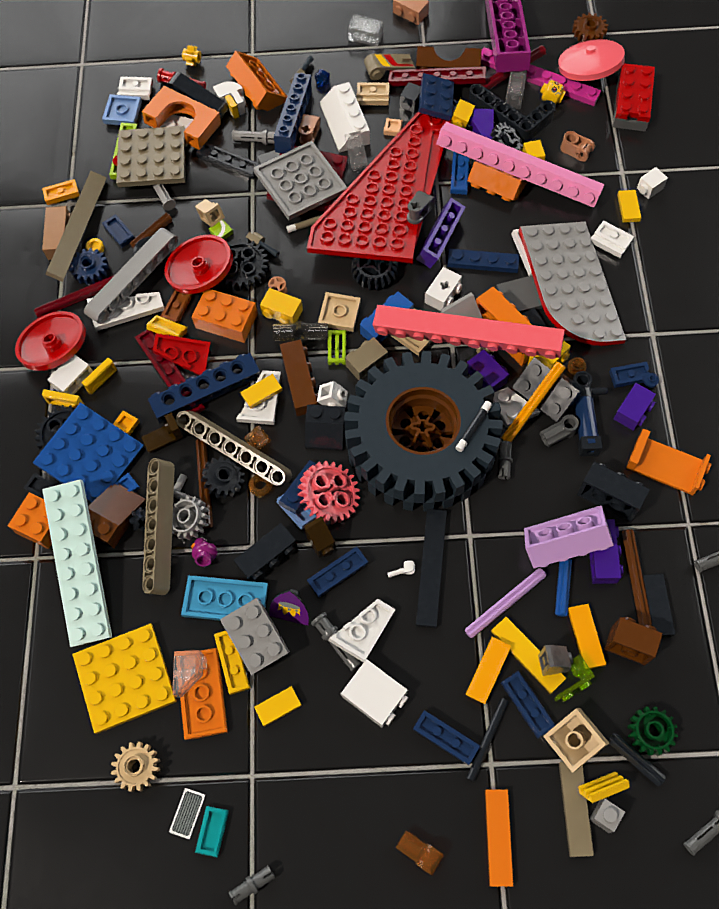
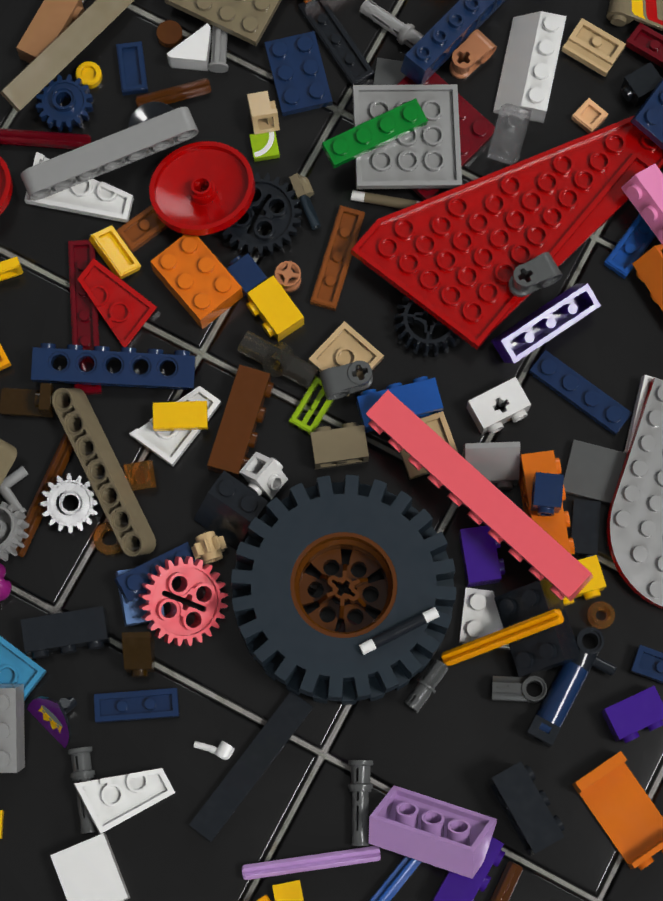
camera: 25 degrees right, 10 degrees up
none -> reddish brown tile [157,20,183,48]
none -> white slope [167,23,212,71]
none -> tan gear [191,531,227,564]
none -> dark blue brick [227,254,267,300]
none -> dark blue plate [264,31,333,116]
none -> dark orange tile [310,205,365,311]
none -> dark grey piece [319,361,373,400]
none -> green plate [322,98,428,168]
none -> dark grey pin [348,760,373,846]
none -> dark blue brick [531,472,564,516]

